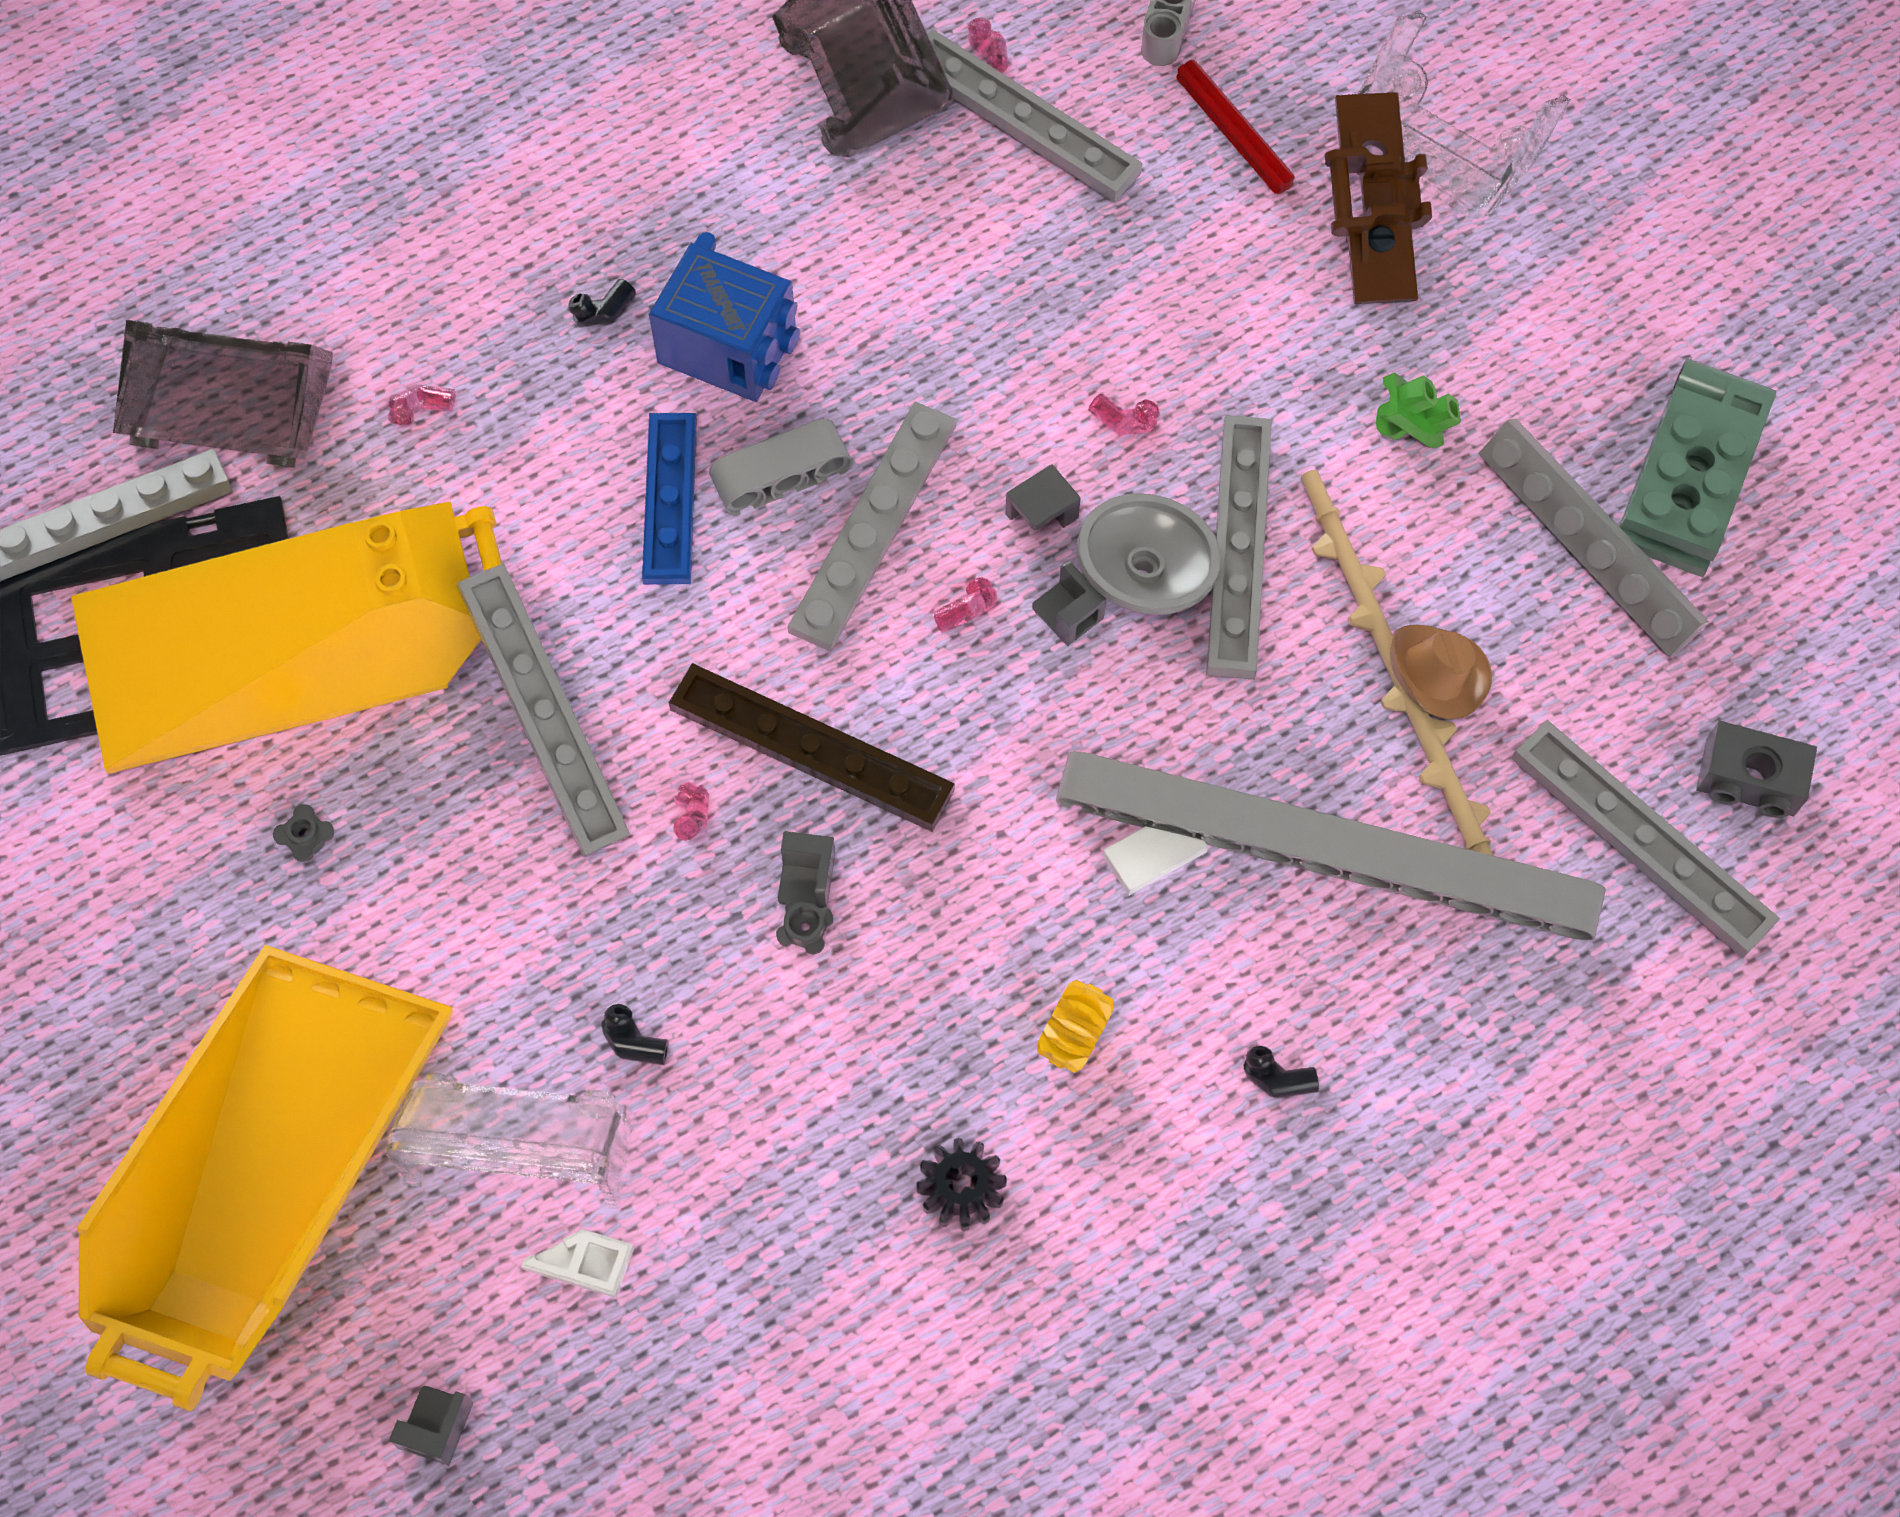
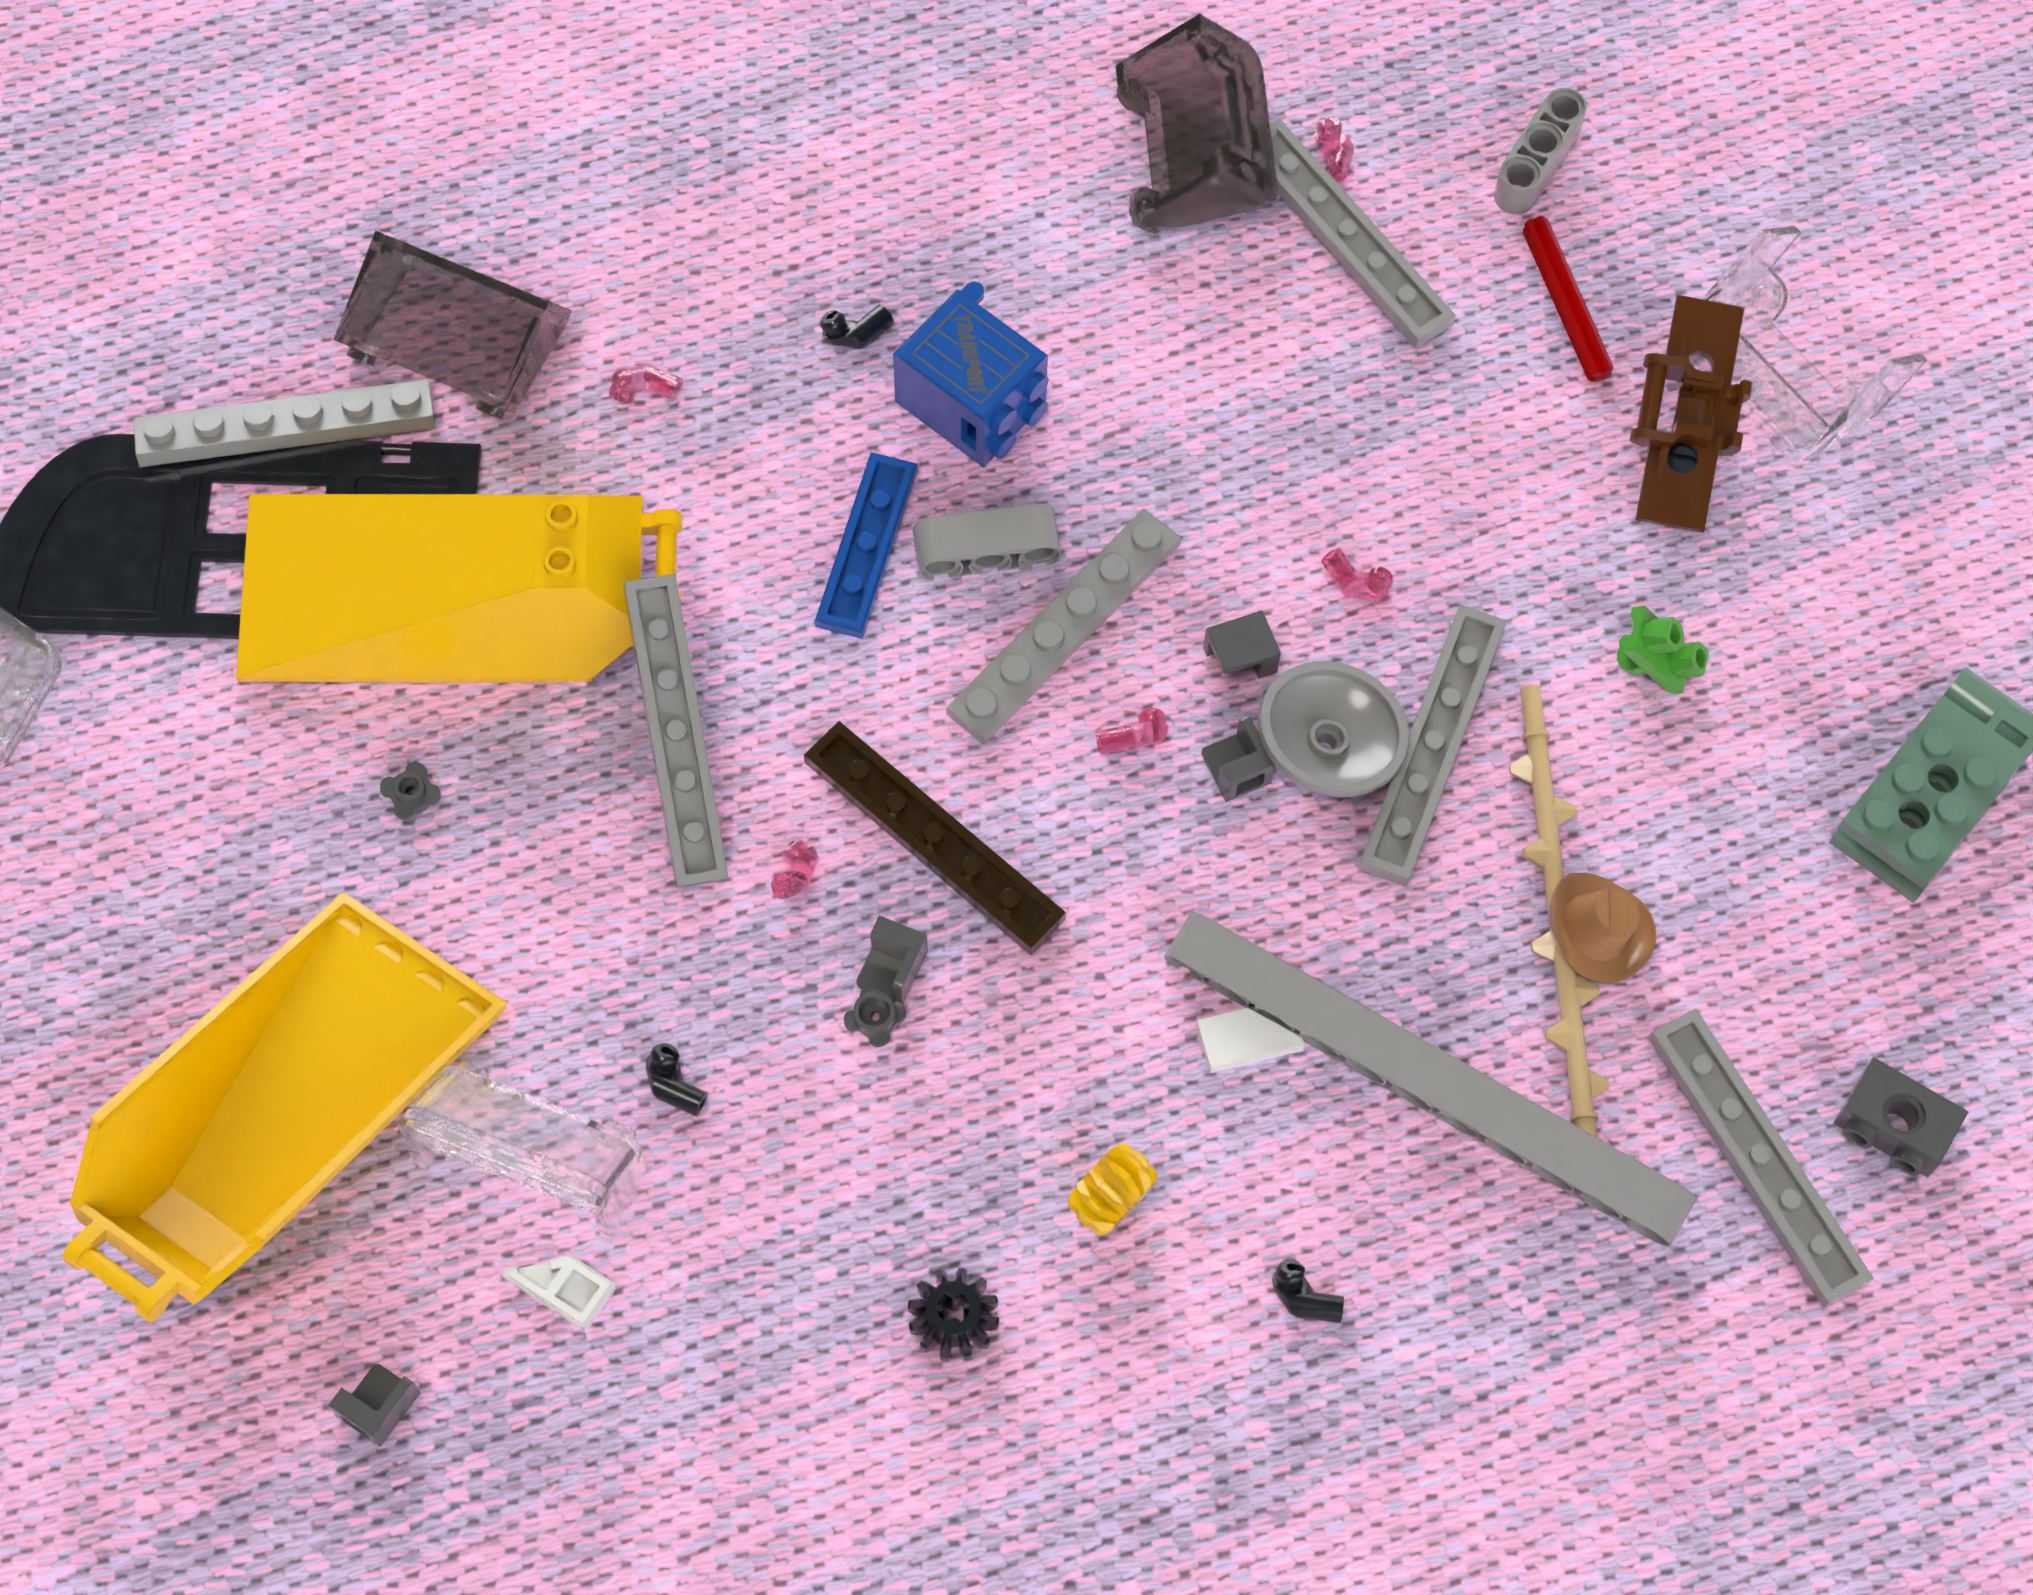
camera: 15 degrees right, 0 degrees up
light grey plate [1478,418,1709,657] -> none

